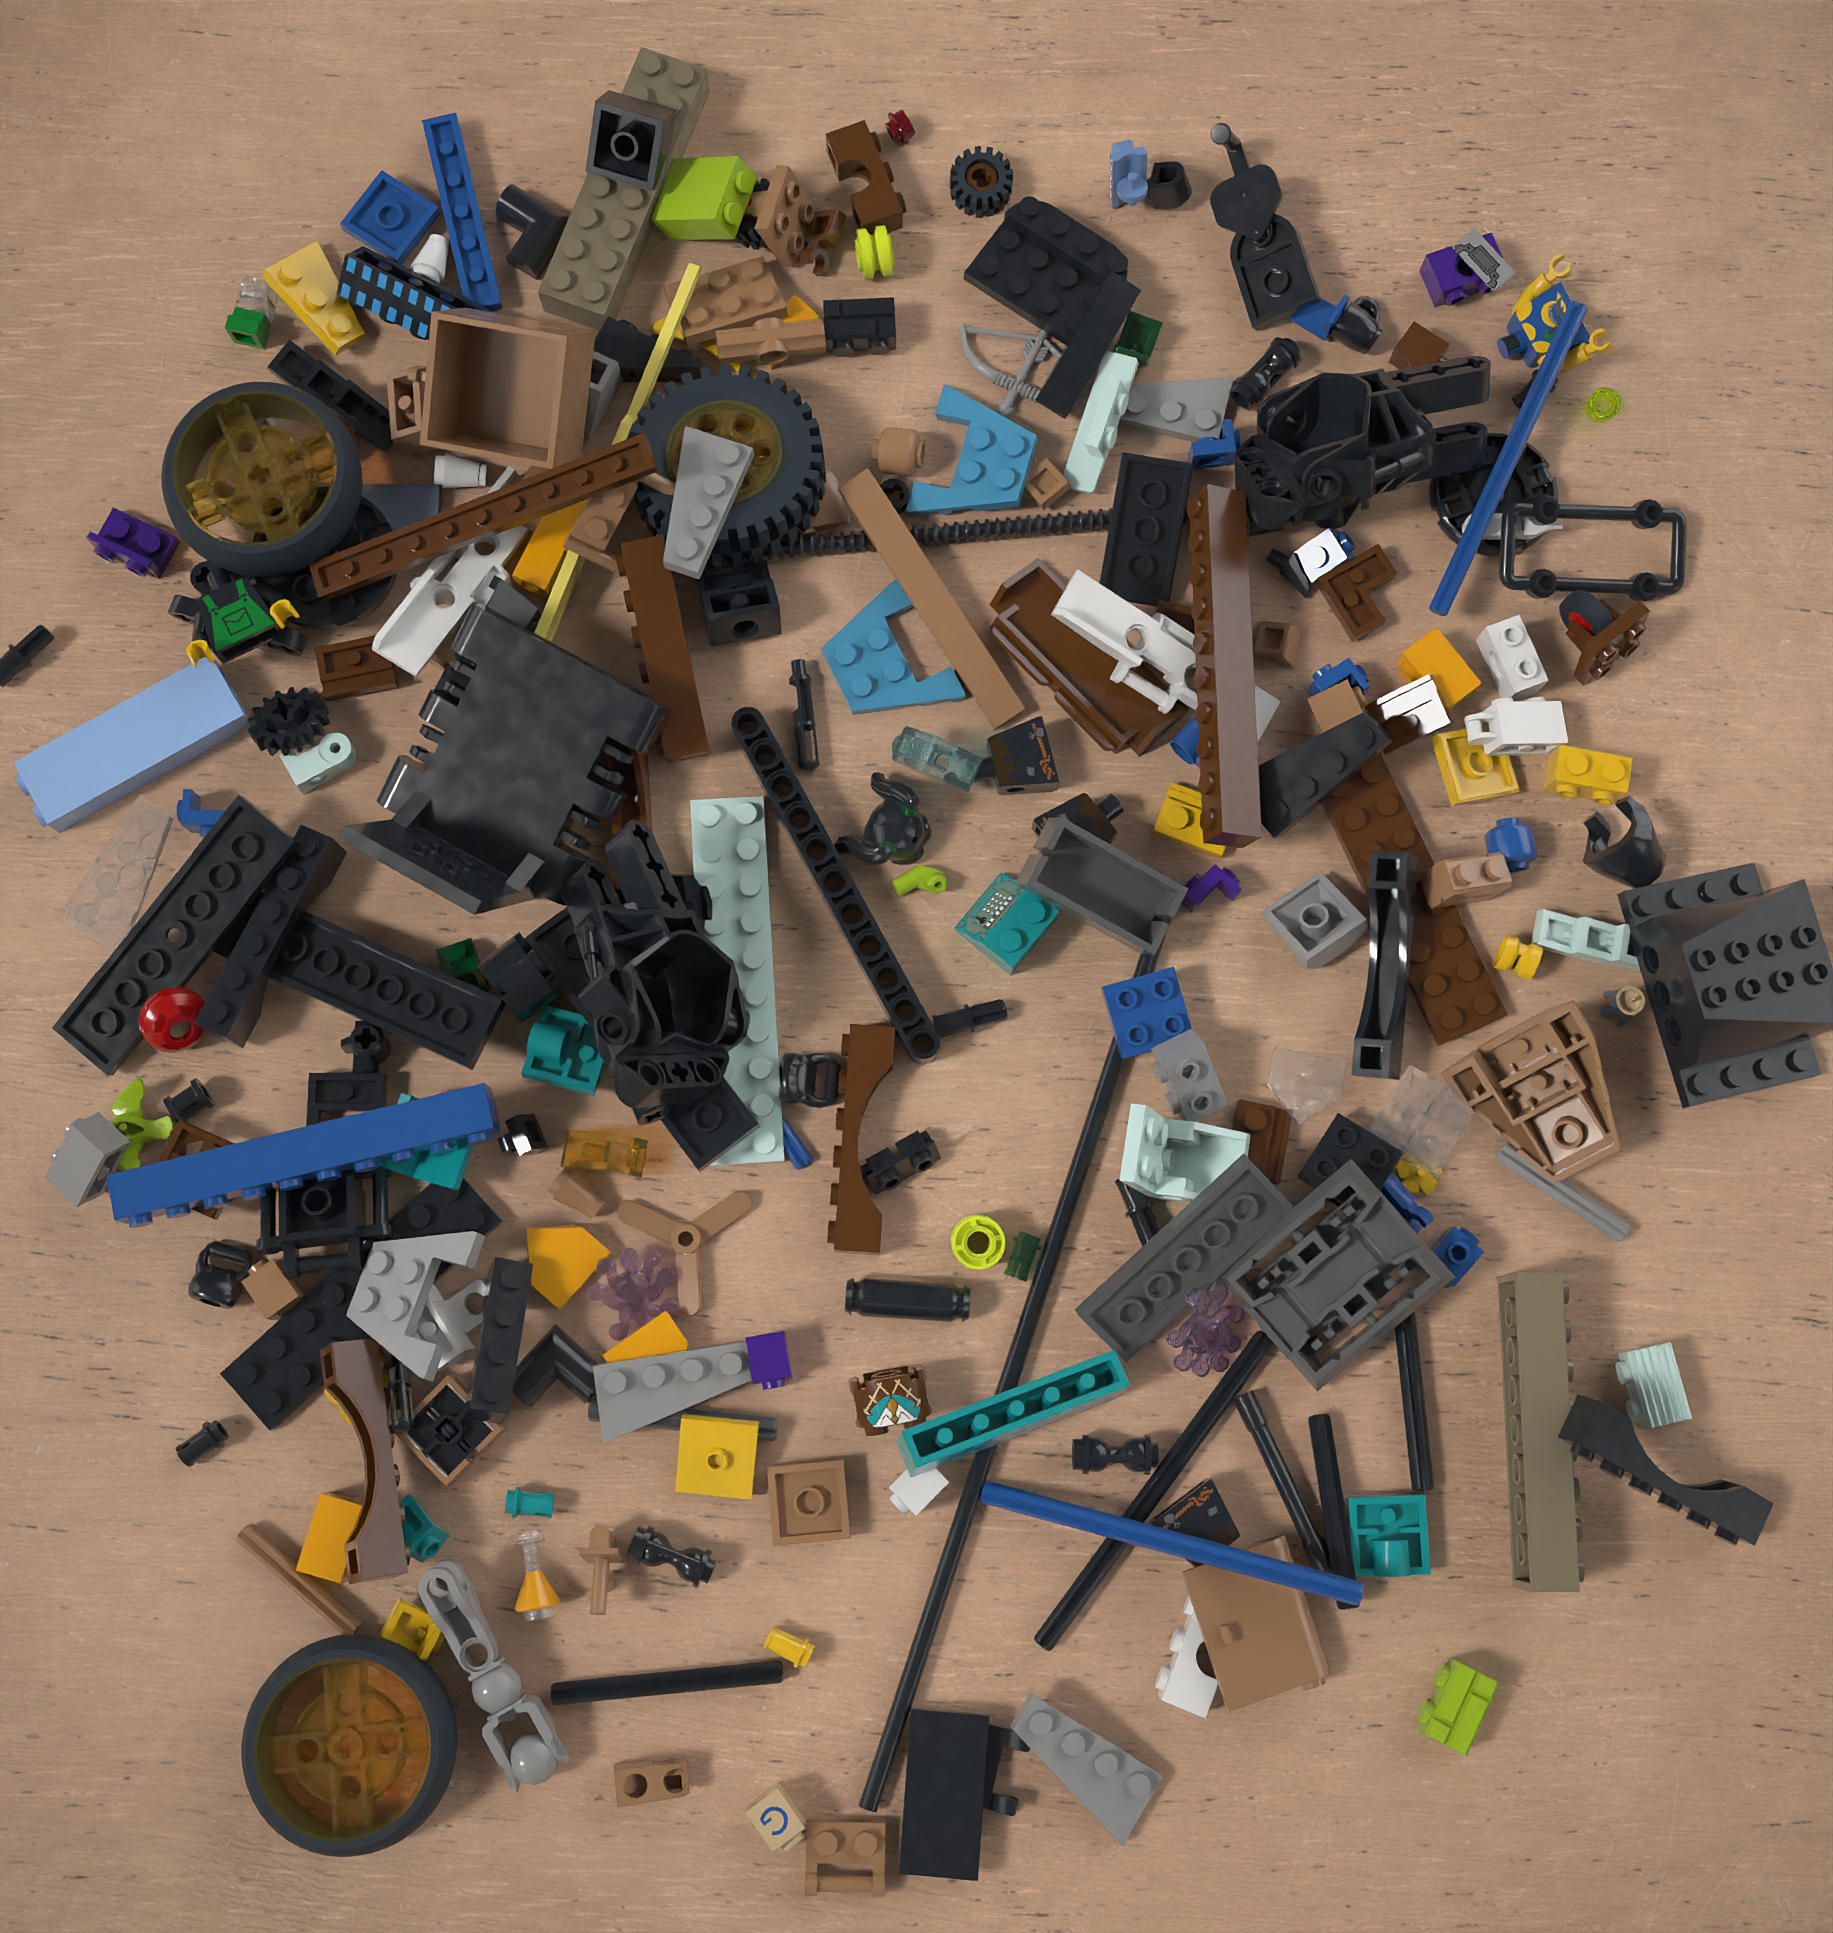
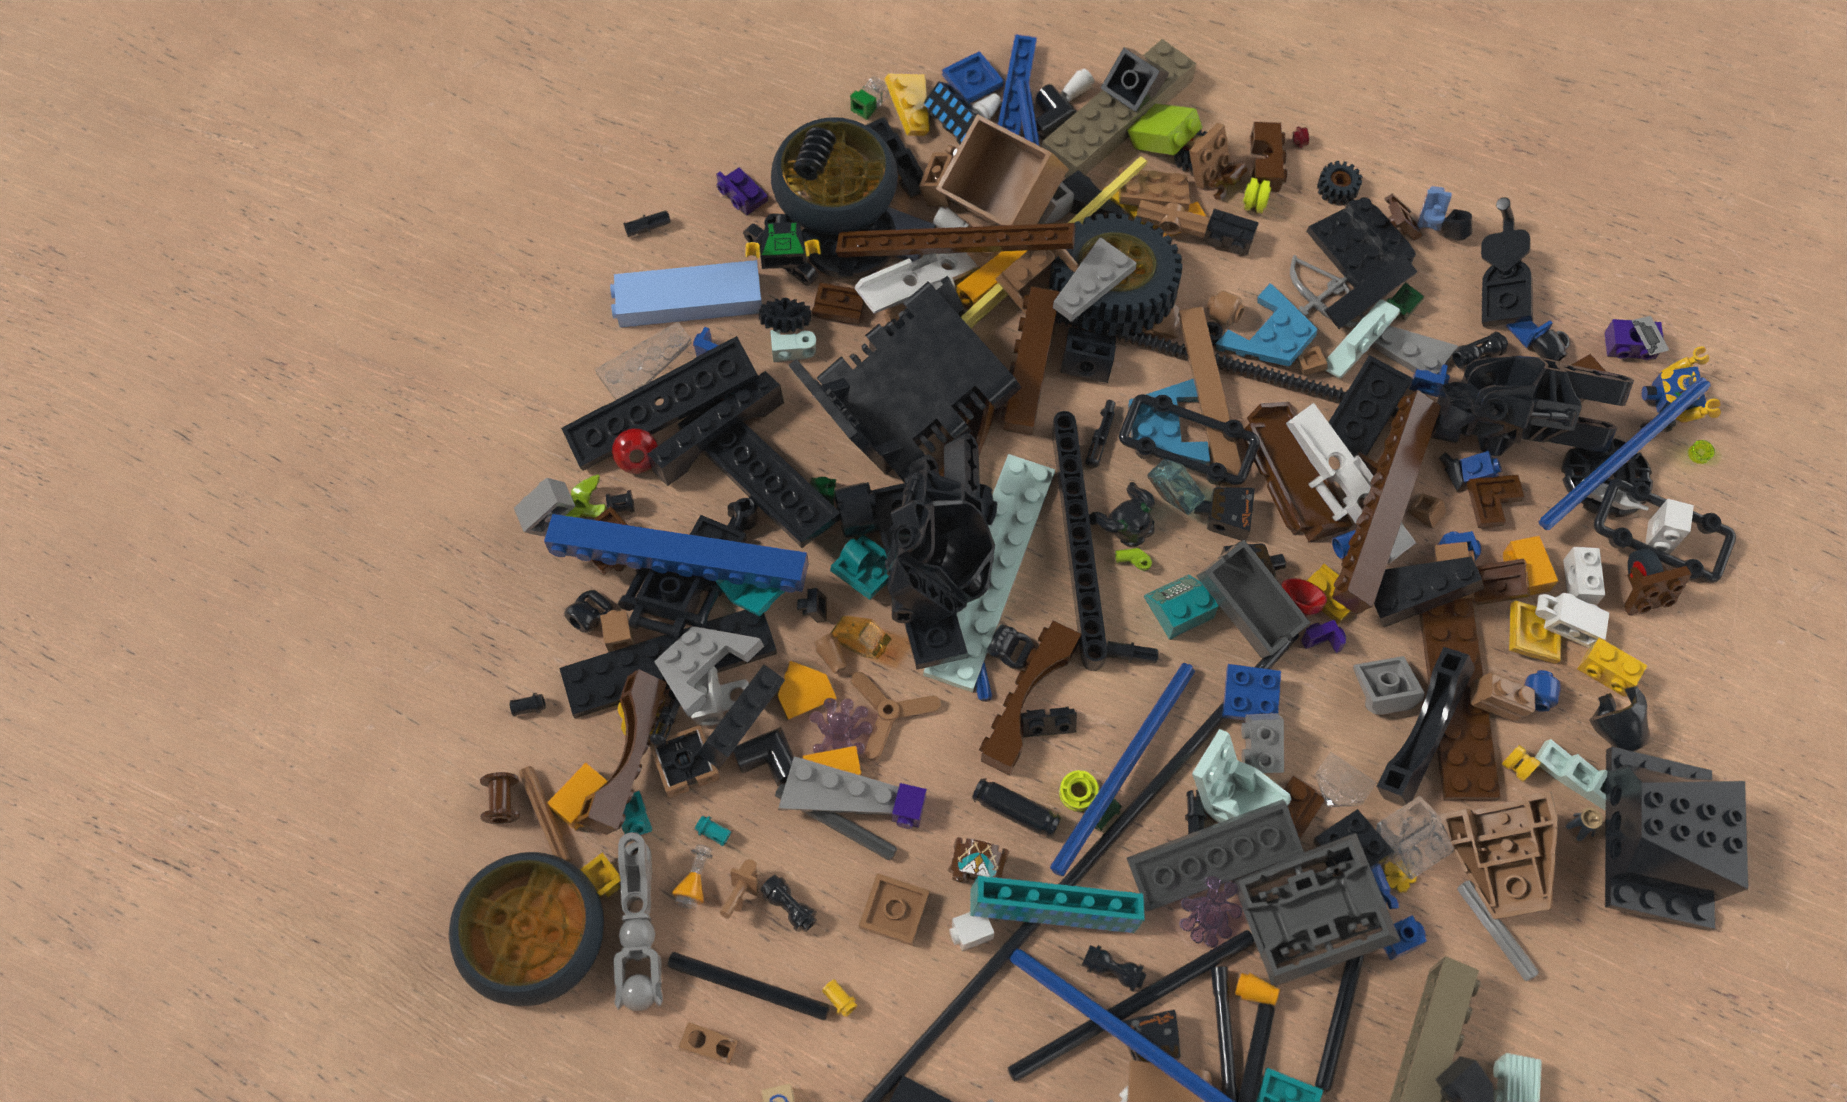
camera: 25 degrees right, 15 degrees down
yellow plate [675,1414,759,1500] -> none
none -> reddish brown hose [480,772,520,824]
none -> black piece [794,127,836,181]
none -> blue axle [1016,78,1040,146]
none -> blue axle [1050,663,1195,877]
none -> white cone [1061,69,1095,101]
none -> black bar [1119,394,1260,485]
none -> light orange cone [1235,972,1280,1005]
none -> red piece [1281,578,1327,616]
none -> reddish brown plate [1384,193,1423,241]
none -> white brick [1645,499,1694,554]

